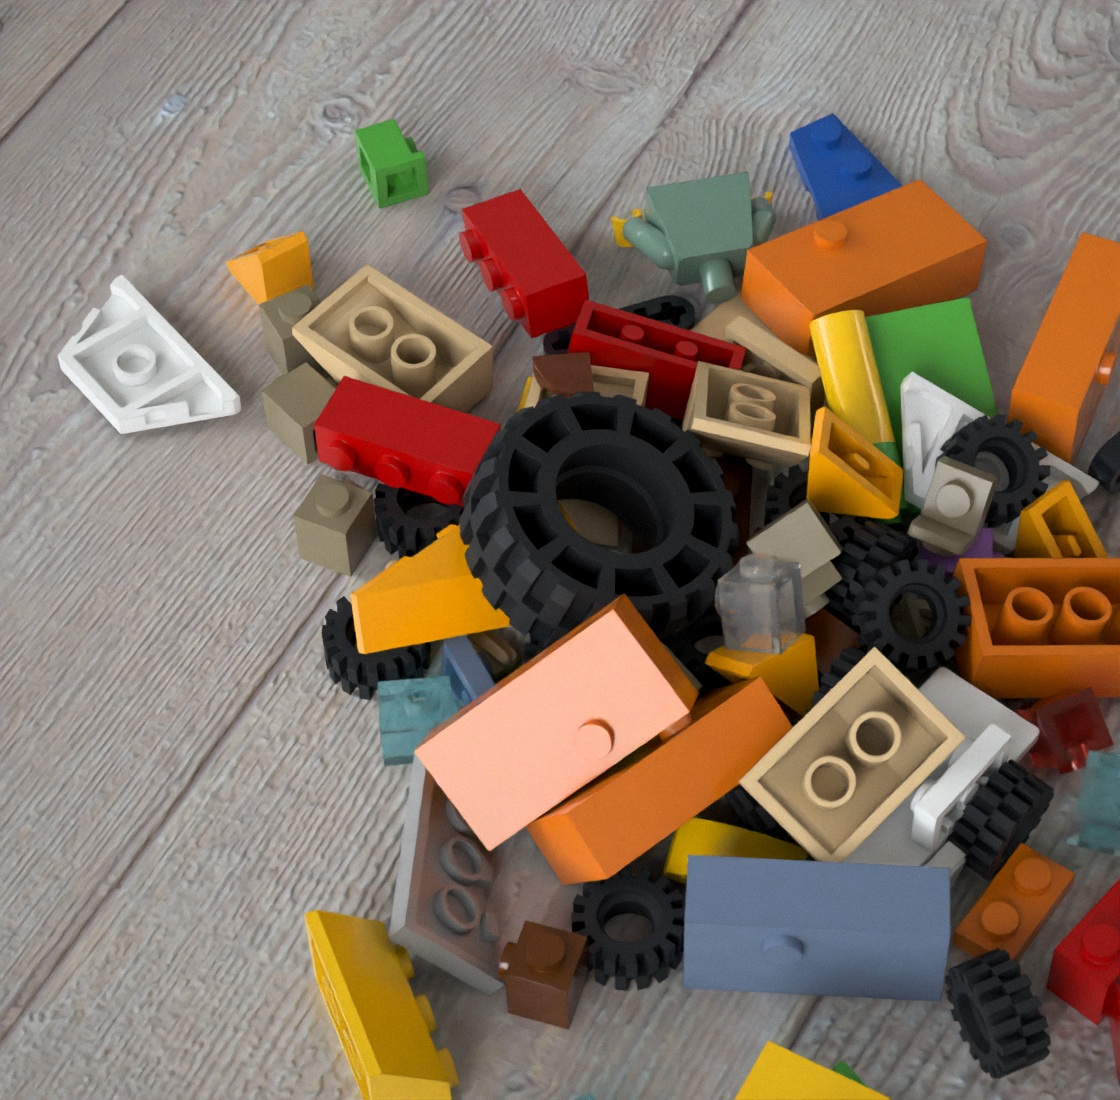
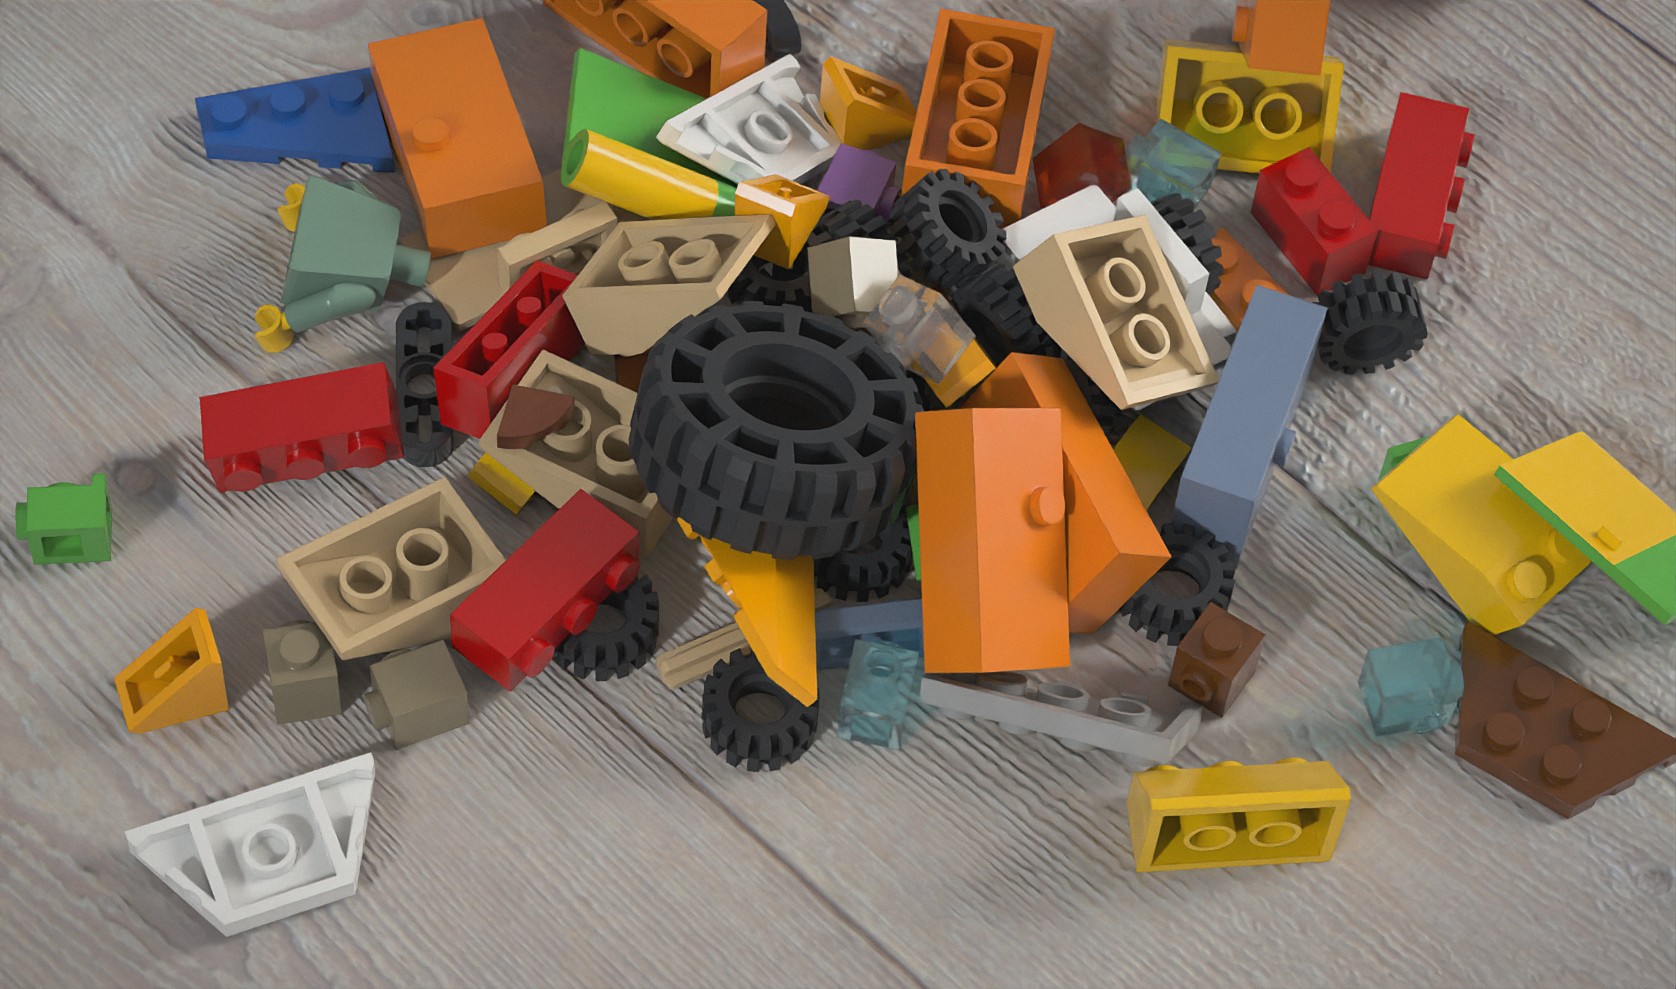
camera: 80 degrees left, 5 degrees up
dark tan brick [294,474,377,577] -> none
dark tan bracket [907,456,999,556] -> none
black tyre [935,414,1050,528] -> none

